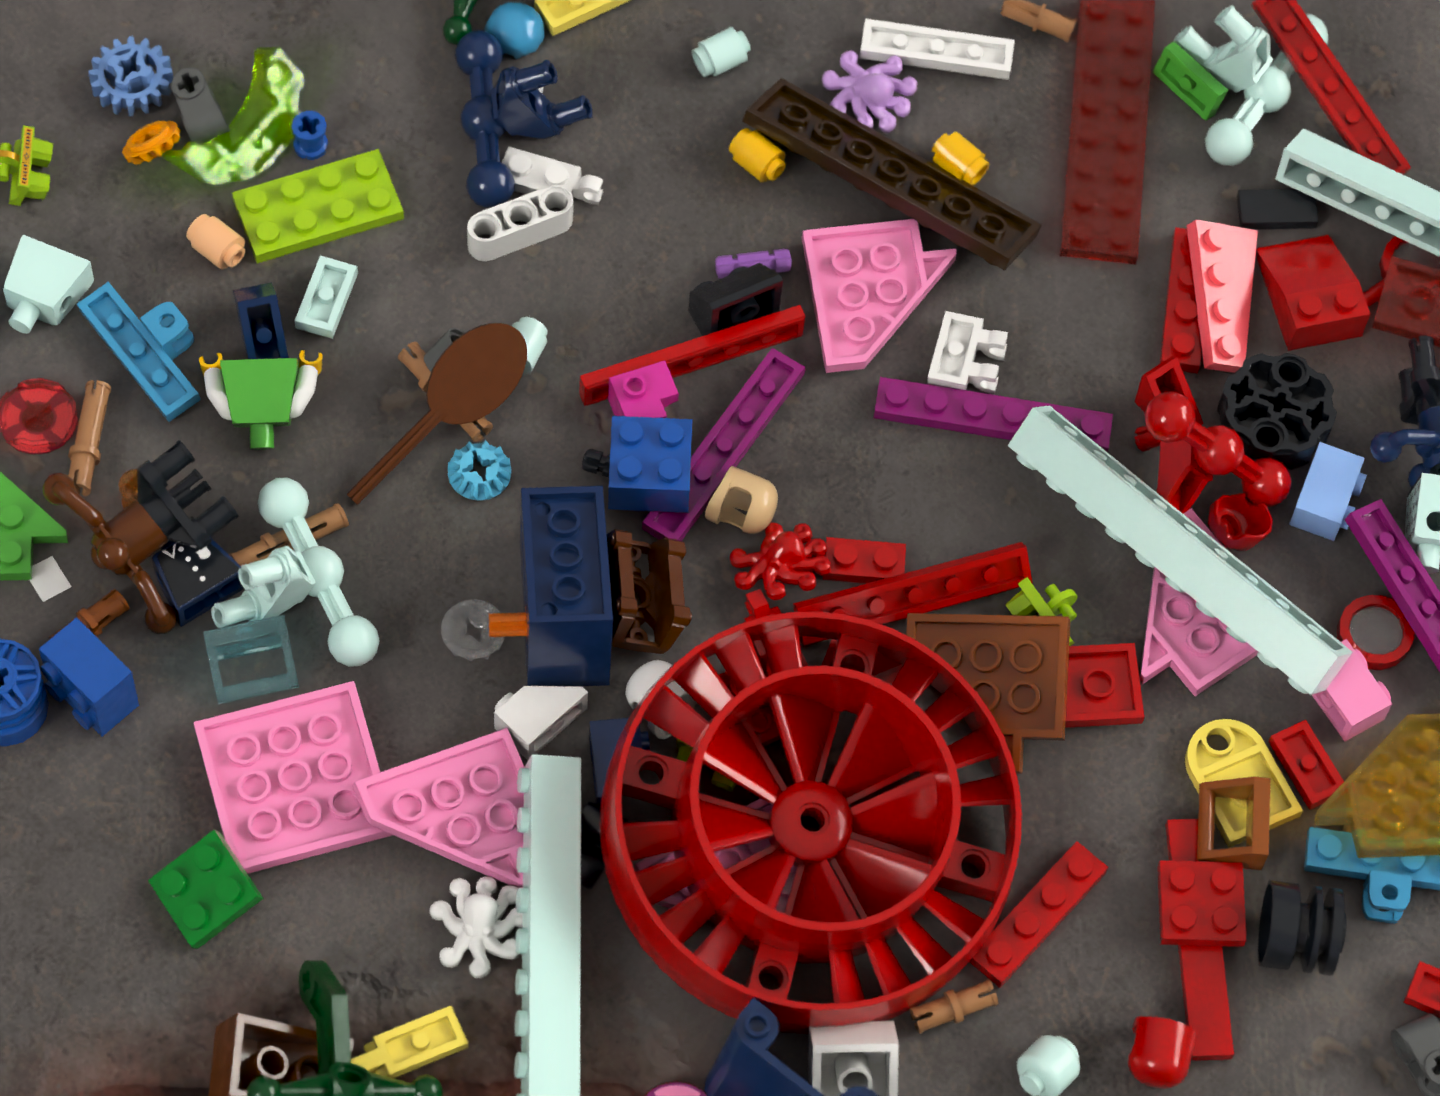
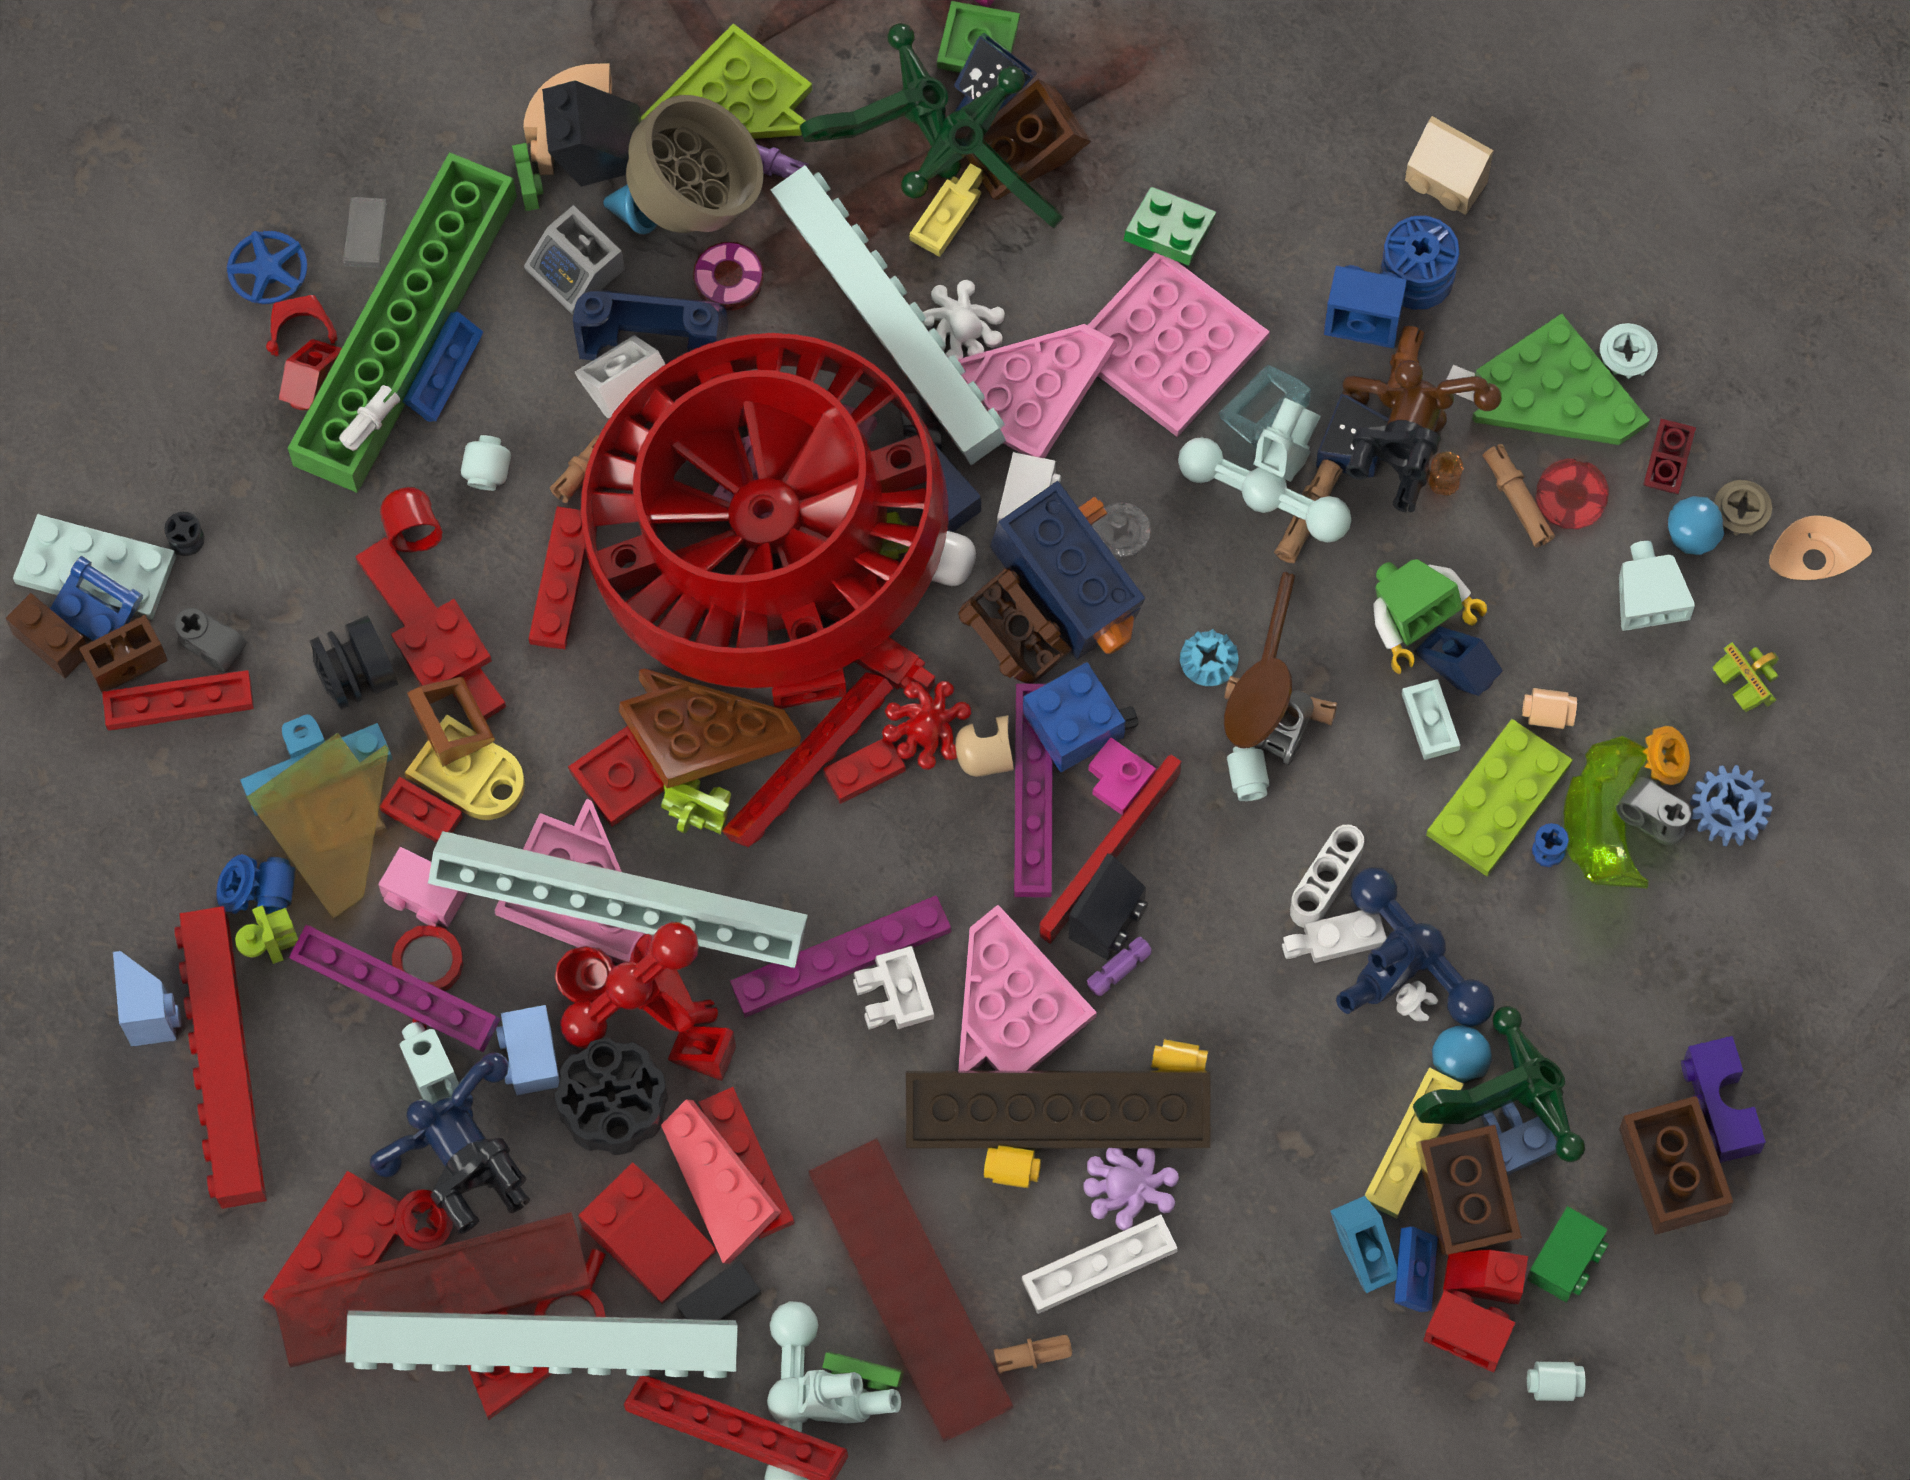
camera: 155 degrees right, 5 degrees up
dark azure plate [76,281,201,422] -> none
light aqua brick [692,27,751,77] -> none

